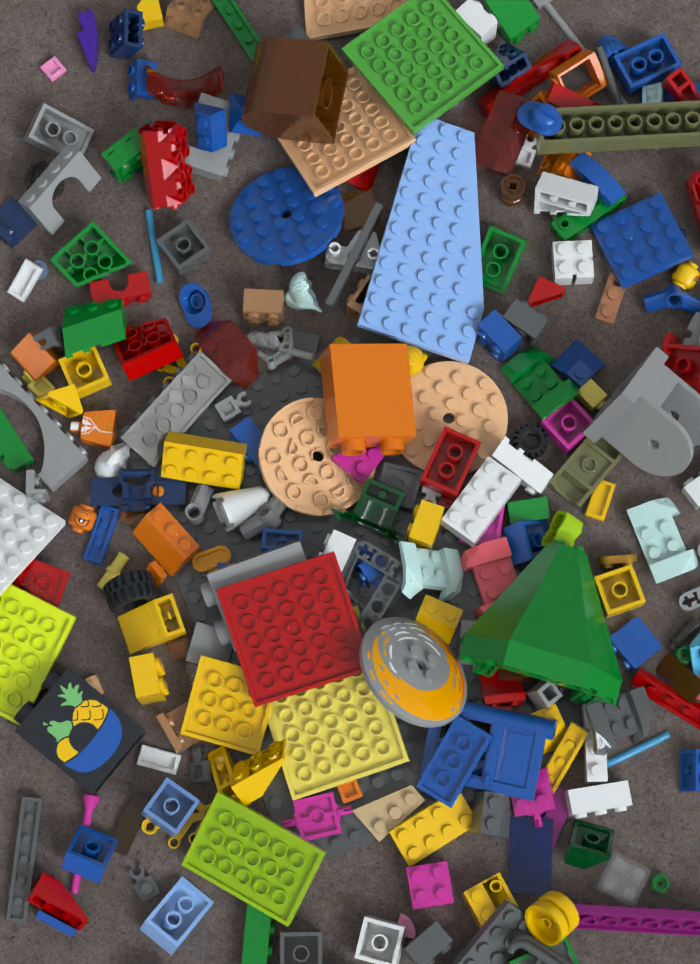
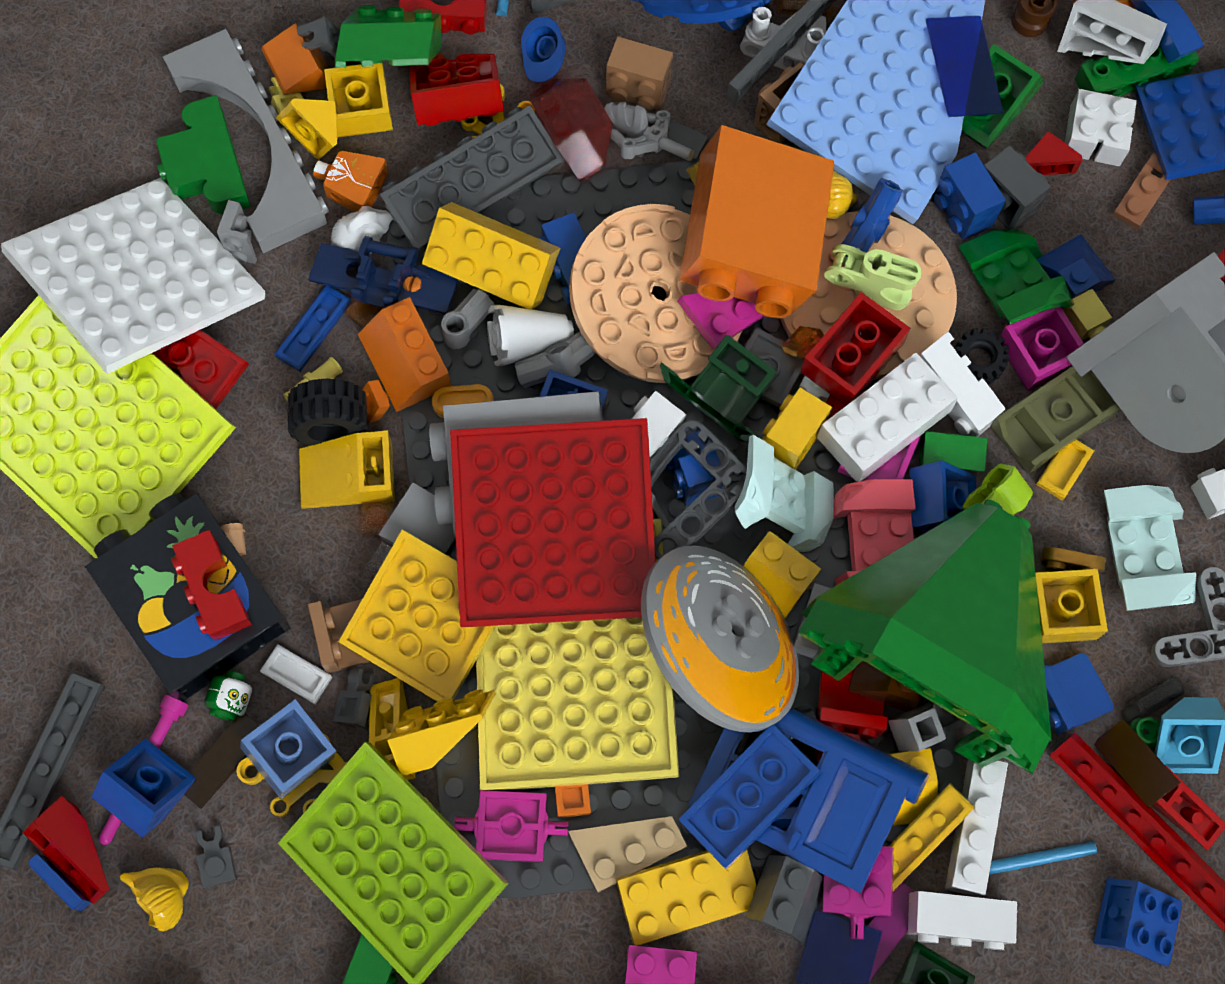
camera: 10 degrees right, 5 degrees down
orange head [68,503,97,534] -> none
yellow brick [129,653,169,705] -> none
light blue slope [140,876,214,956] -> none
light grey plate [214,391,252,423] -> none
light aqua hair [285,272,322,313] -> none
dark grey piece [584,686,653,756] -> none
none -> yellow hair [120,867,189,932]
none -> red arch [171,529,252,641]
none -> head [205,671,252,721]
none -> clear orange plate [781,326,824,358]
none -> yellowish green piece [824,244,921,311]
none -> blue piece [841,178,904,257]
none -> clear blue piece [926,16,1003,117]

